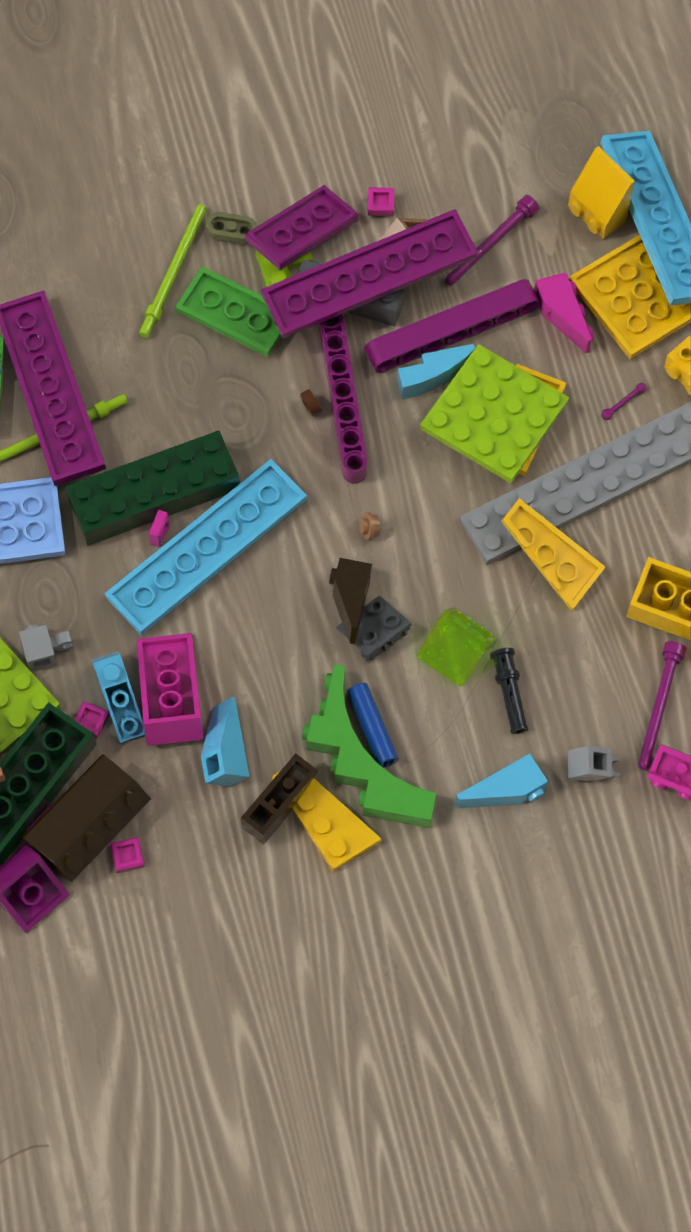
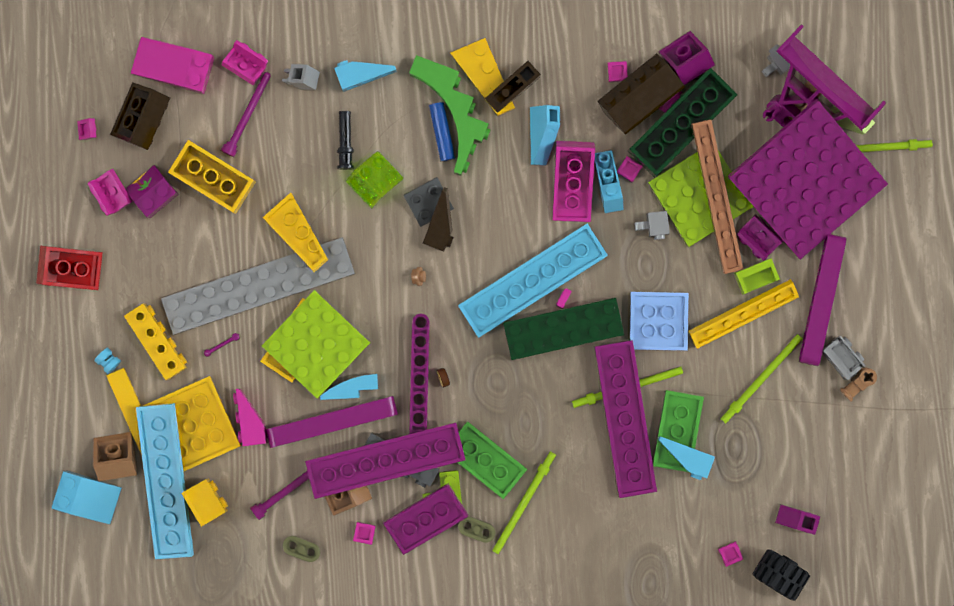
camera: 170 degrees left, 20 degrees up
none -> olive plate [283,536,321,562]

